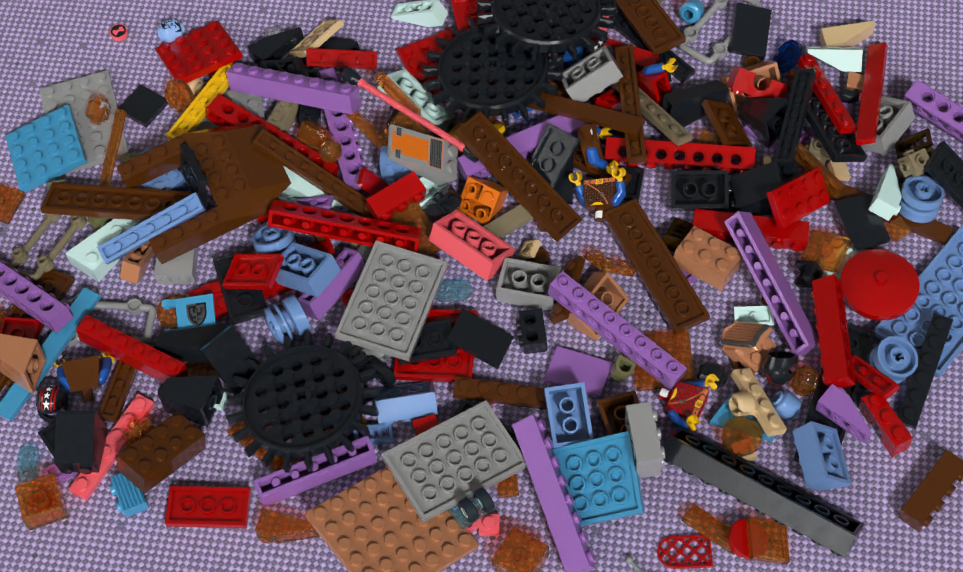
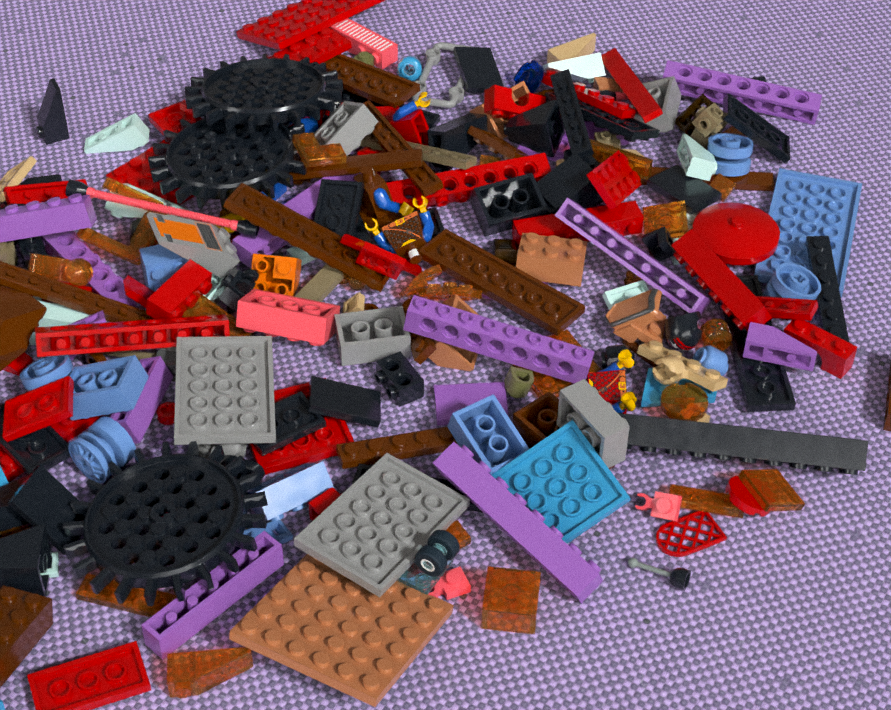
camera: 30 degrees left, 15 degrees down
clear light blue plate [435,280,472,302] -> none
medium blue slope [793,421,852,491] -> none
none -> clear orange plate [292,132,347,168]
none -> red plate [340,234,422,280]
none -> clear orange slope [399,264,443,298]
none -> coral plate [635,491,682,522]

